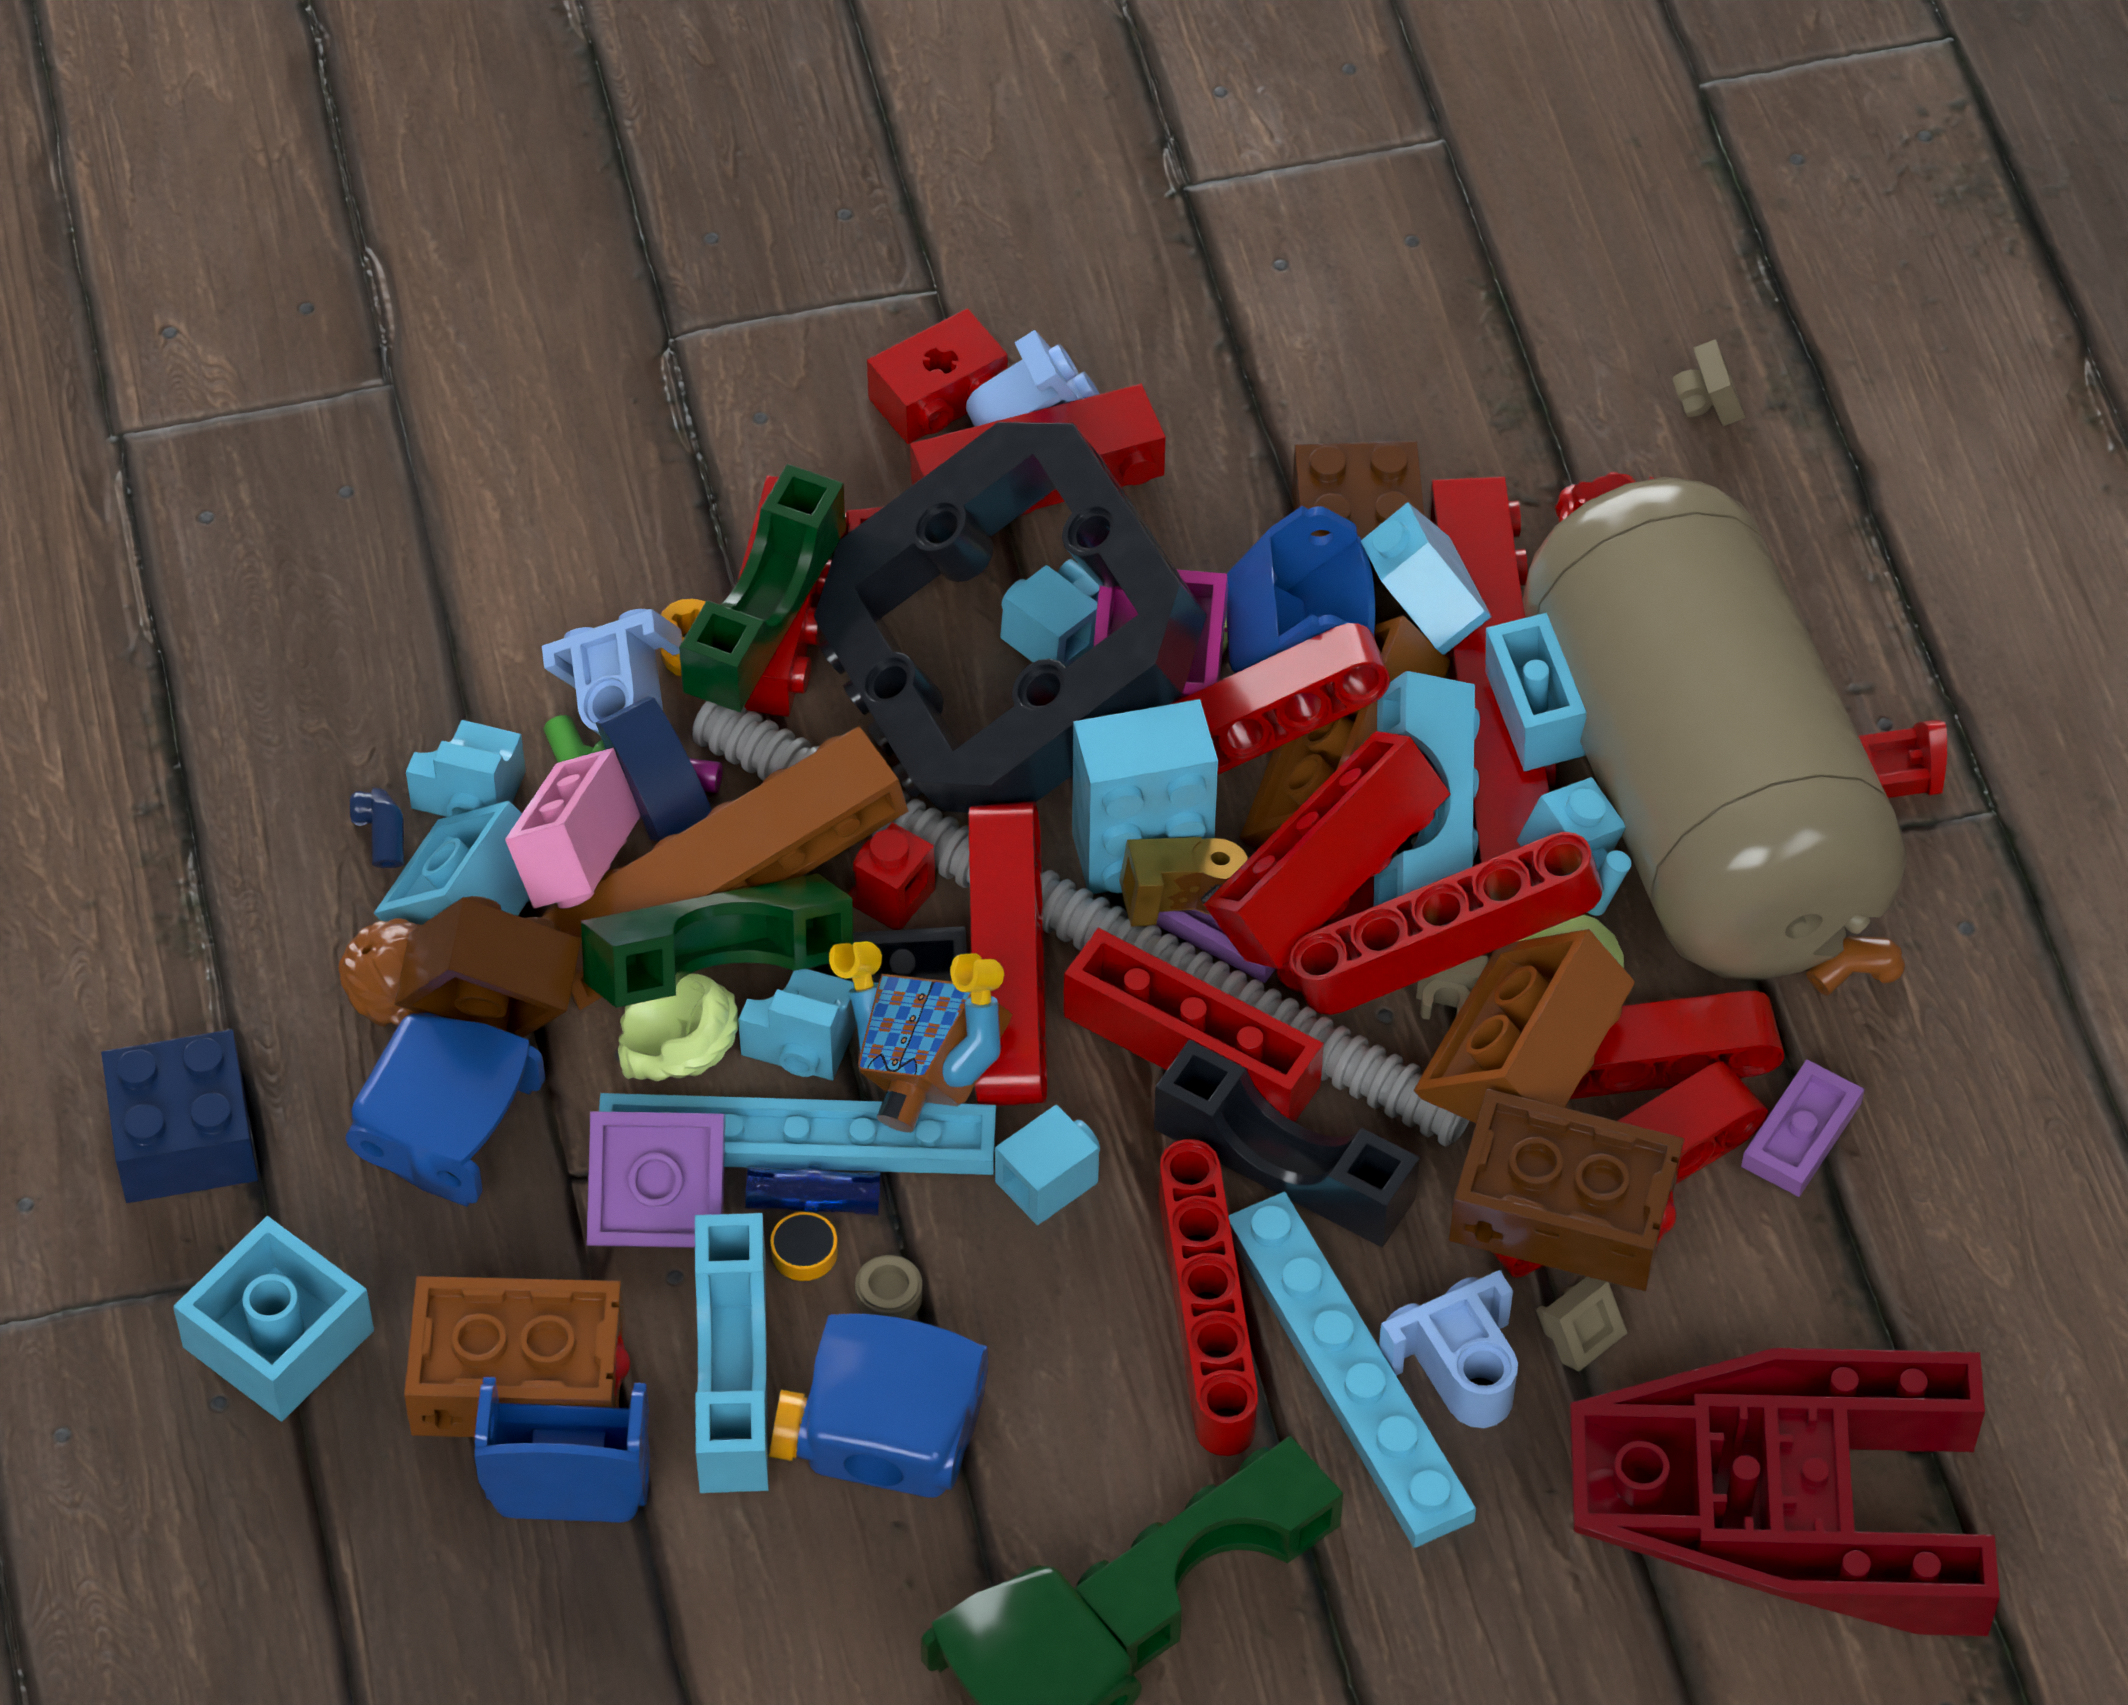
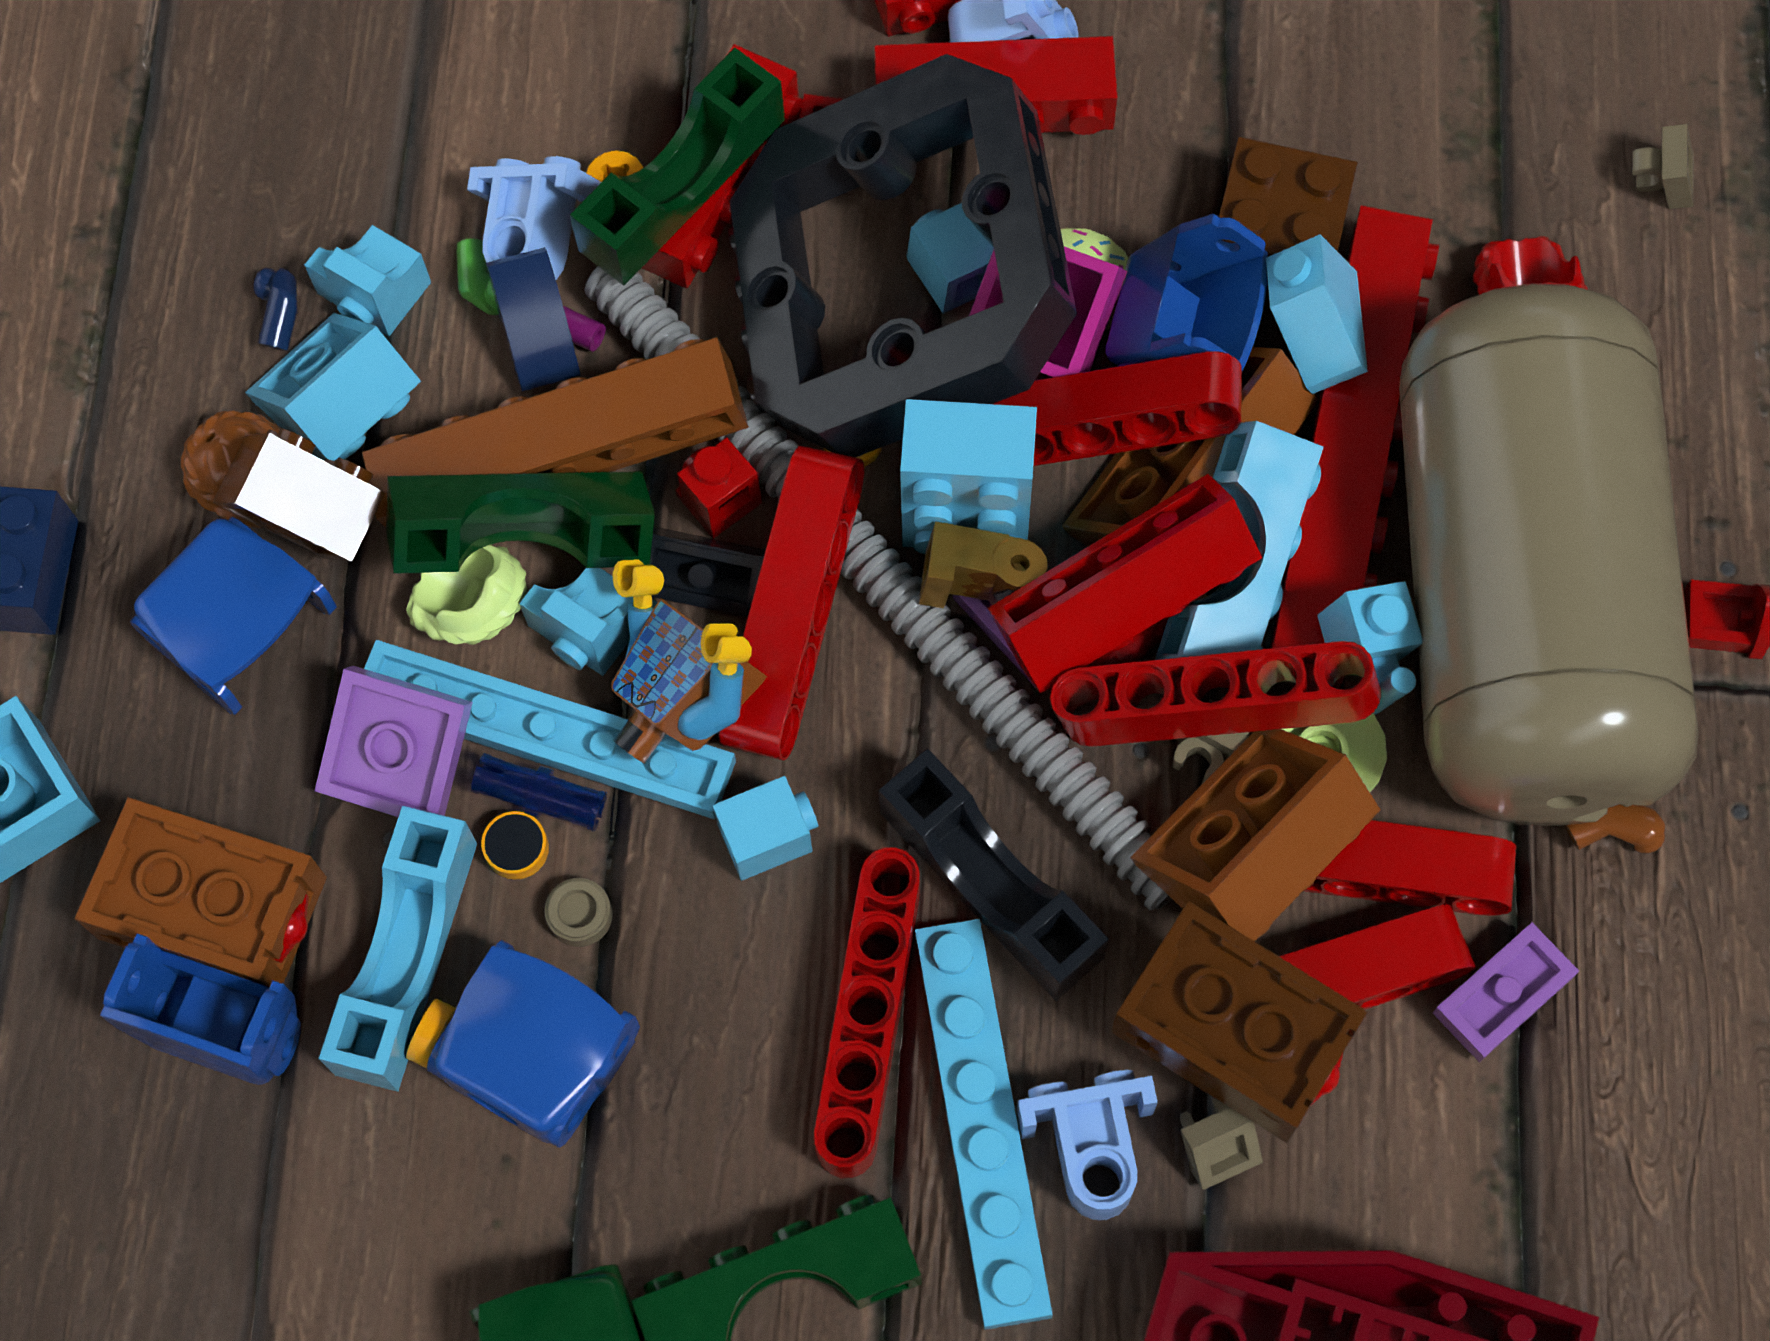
camera: 20 degrees right, 15 degrees up
bright pink brick [505,747,641,908] -> none
red brick [1064,927,1324,1122] -> none
medium azure brick [1485,613,1587,771] -> none

